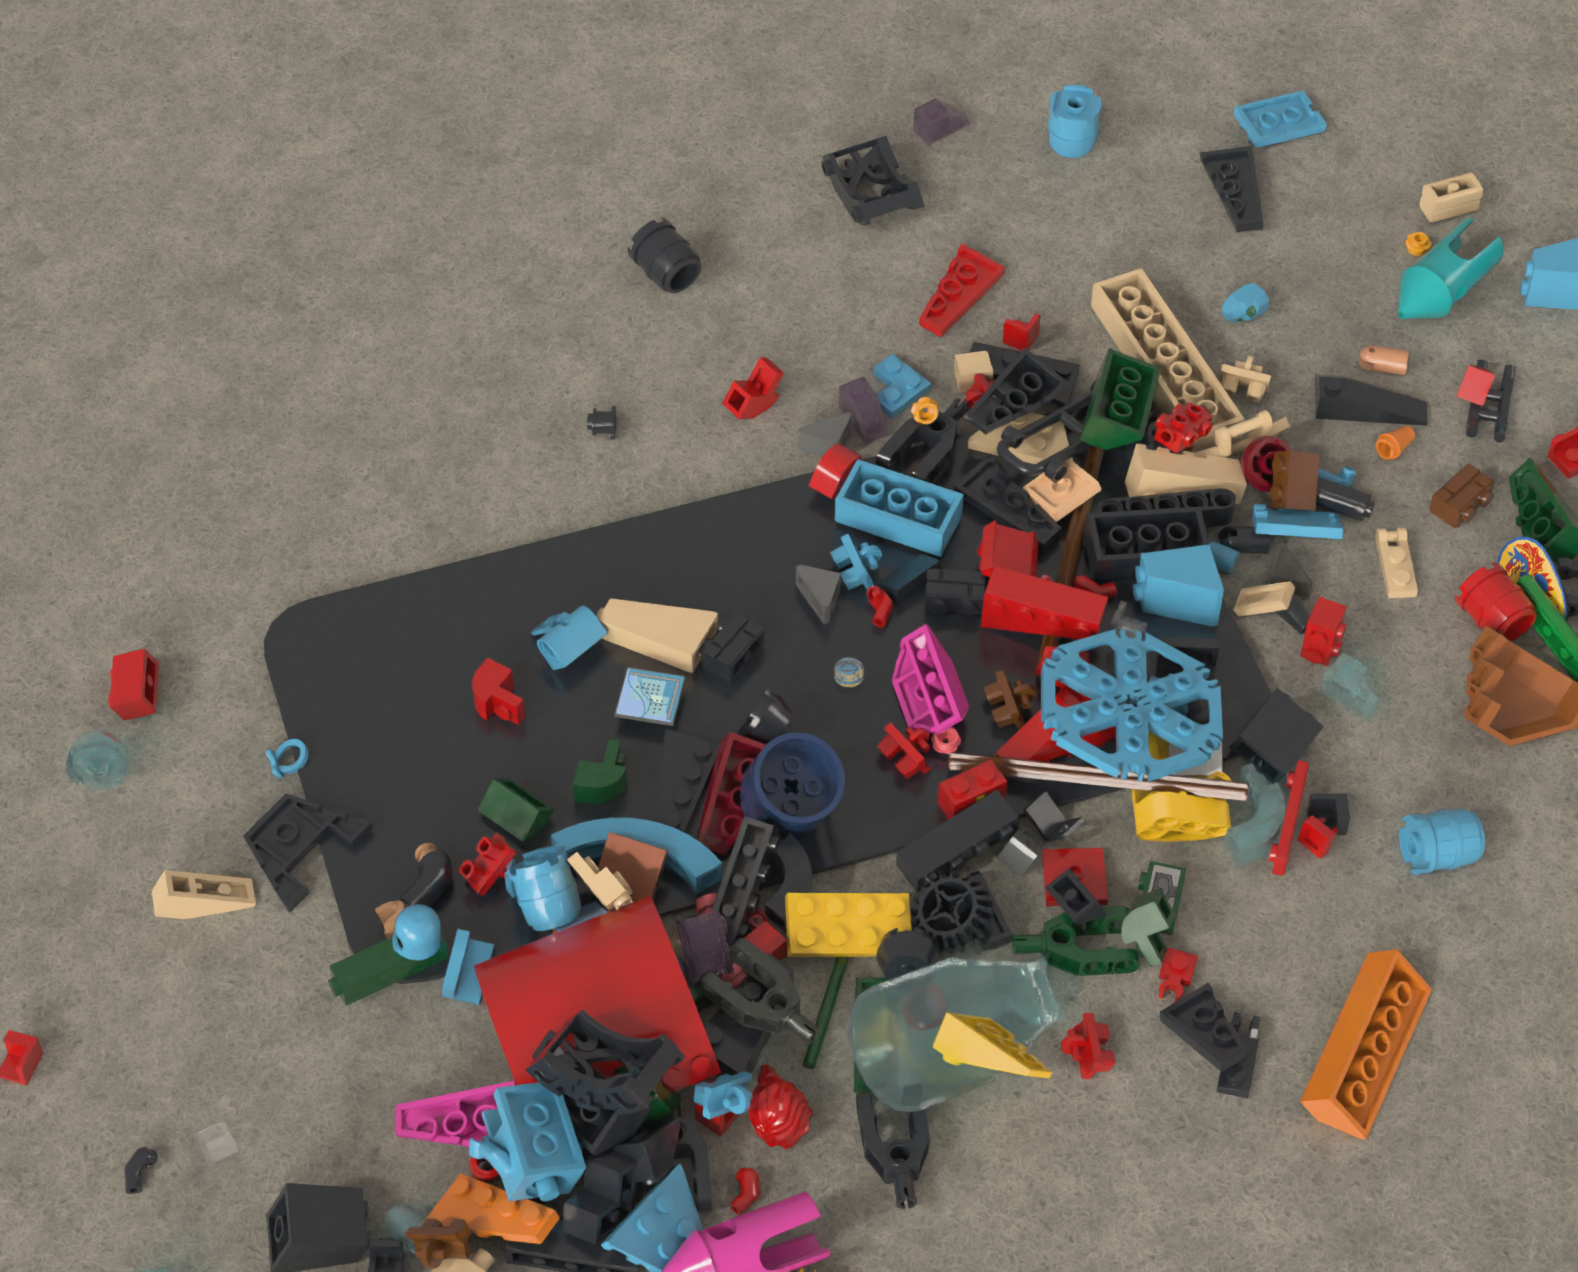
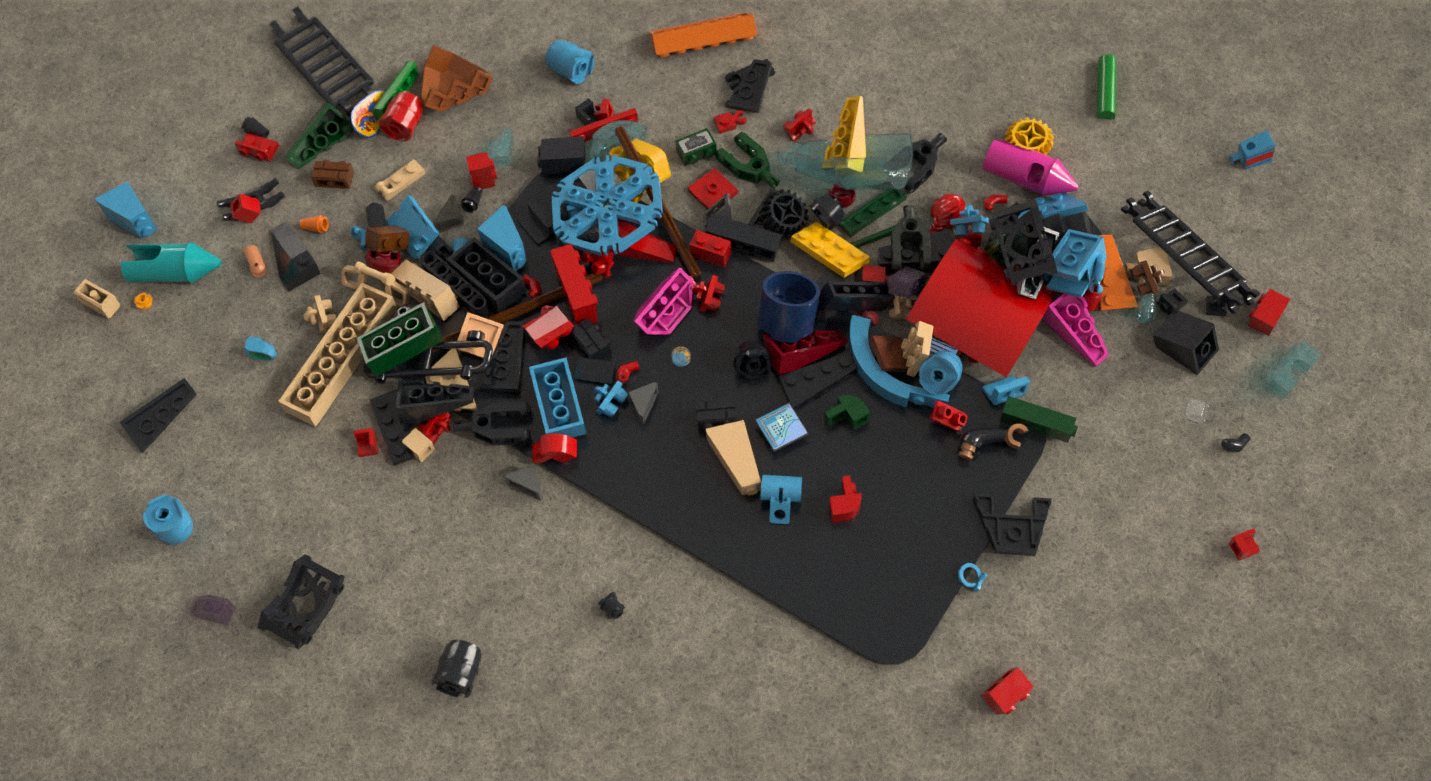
camera: 125 degrees left, 10 degrees up
clear light blue cylinder [66,730,128,790] -> none
tan slope [152,870,256,919] -> none
dark azure helmet [392,904,441,960] -> none
dark green brick [478,778,554,842] -> none
red brick [722,357,784,420] -> none
clear purple slope [839,377,889,445] -> none
dark azure plate [873,354,931,418] -> none
light orange plate [911,397,939,424] -> none
red wing [919,243,1005,337] -> none
reddish brown hips [984,670,1036,730] -> none
bracket [1023,792,1084,842] -> none
black slope [1045,868,1107,925] -> none
clear panel [1110,601,1147,640] -> none
brick [1121,888,1175,967] -> none
red brick [1154,402,1213,453] -> none
dark azure piece [1233,90,1327,148] -> none
tan tile [1233,581,1295,617] -> none

